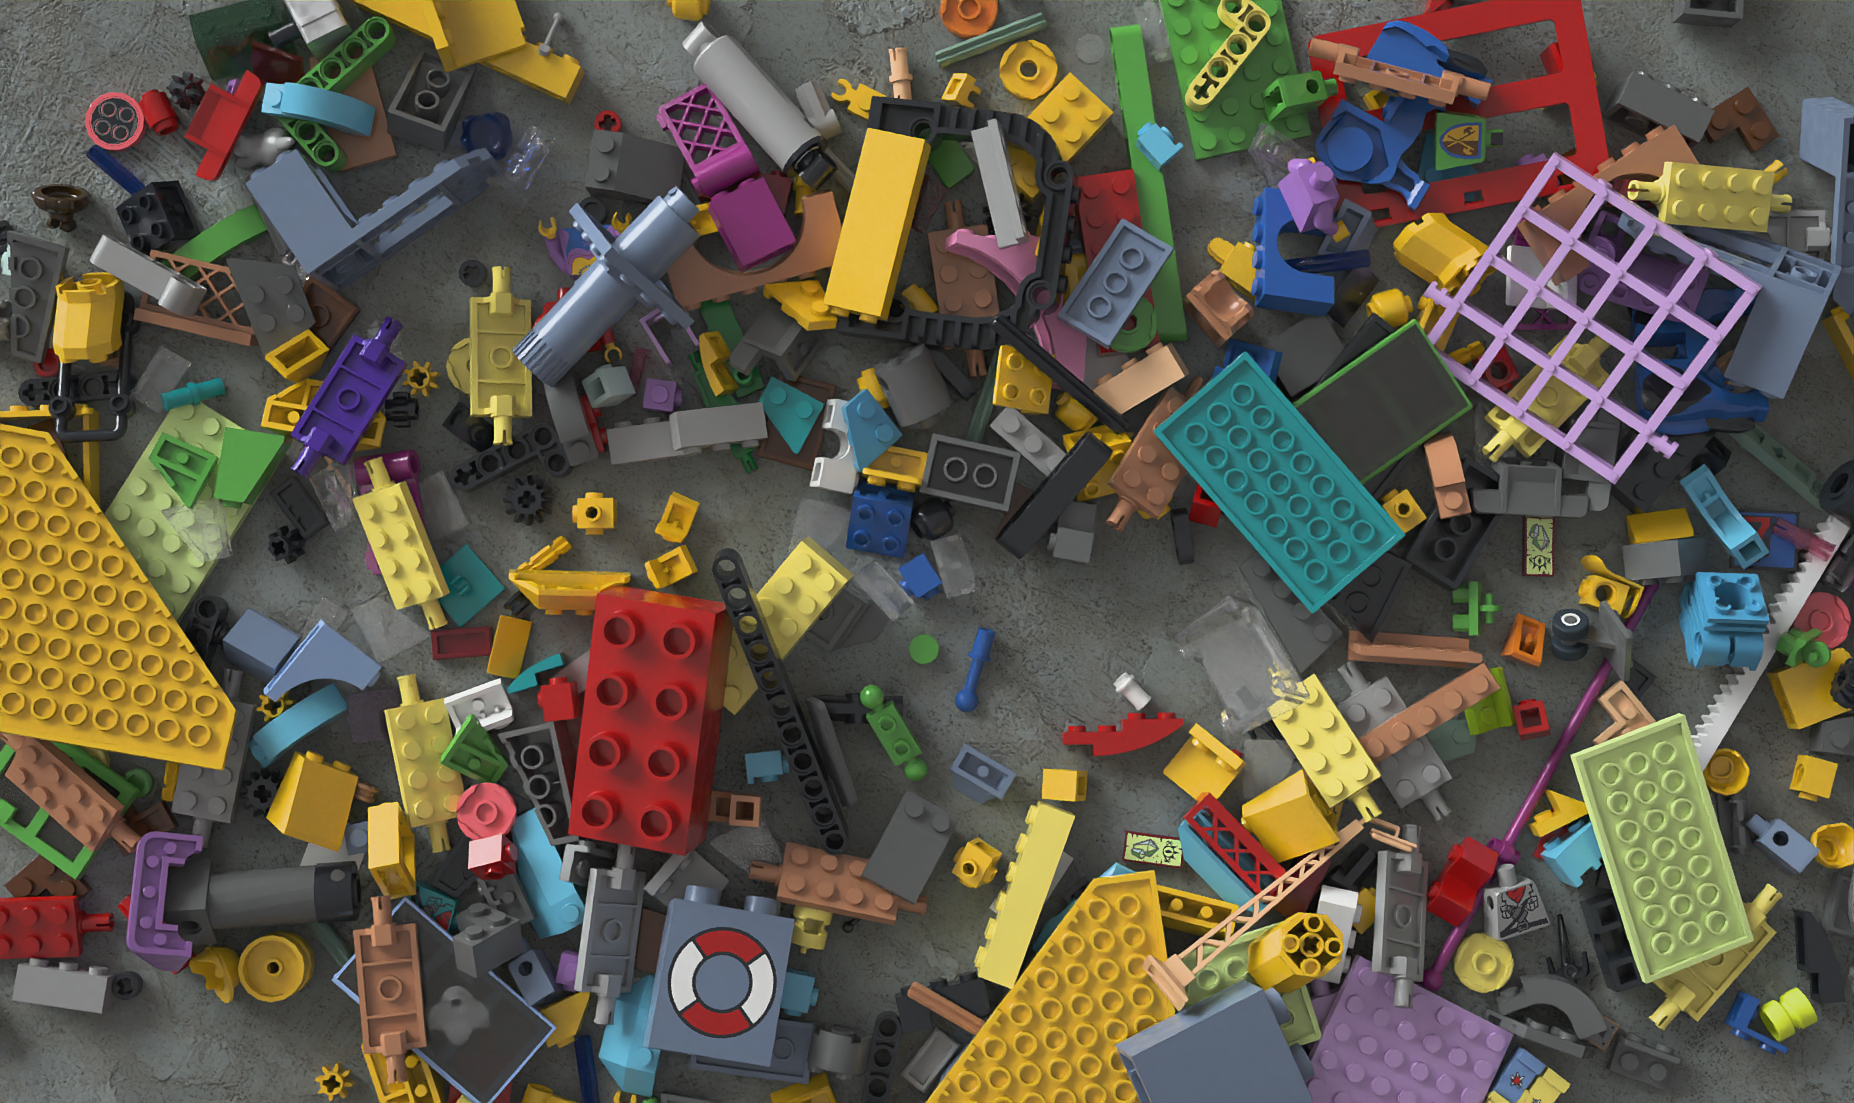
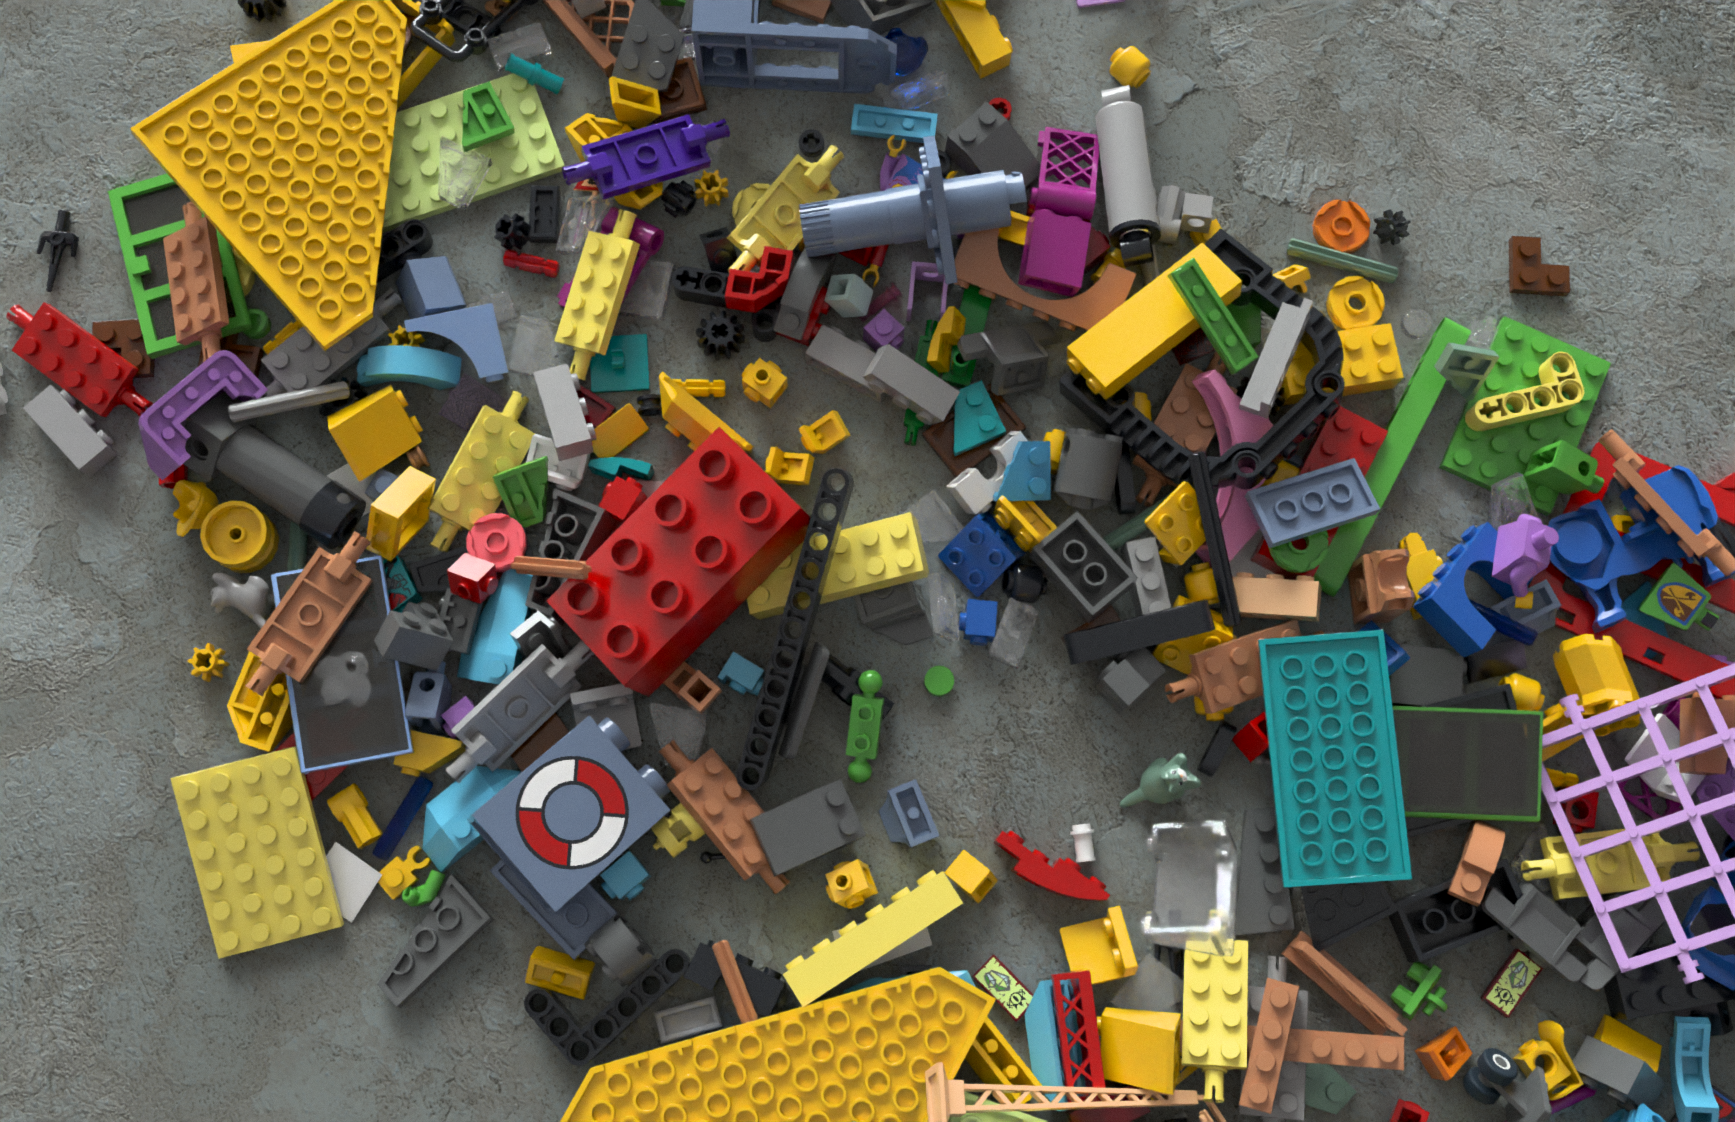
camera: 35 degrees right, 10 degrees down
black bush [112,971,143,1000] -> none
bright green slope [214,427,293,509] -> none
light grey hinge [538,12,565,57] -> none
yellow wing [763,280,837,331] -> none
light nougat pin [888,47,913,100] -> none
blue pin [955,627,996,712] -> none
medium azure brick [1135,122,1184,171] -> none
yellow brick [1380,488,1427,533] -> none
lime bracket [1464,667,1516,735] -> none
none -> light grey animal [210,573,275,629]
none -> light grey axle [228,381,350,422]
none -> red axle [503,250,560,278]
none -> nougat axle [511,556,592,580]
none -> light grey brick [533,364,597,461]
none -> red brick [725,246,794,313]
none -> medium azure plate [851,104,938,143]
none -> sand green animal [1120,753,1201,808]
none -> bright green tile [1167,258,1258,374]
none -> light grey bracket [1180,193,1214,234]
none -> nougat arch [1239,978,1300,1114]
none -> sand green wing [1434,342,1499,402]

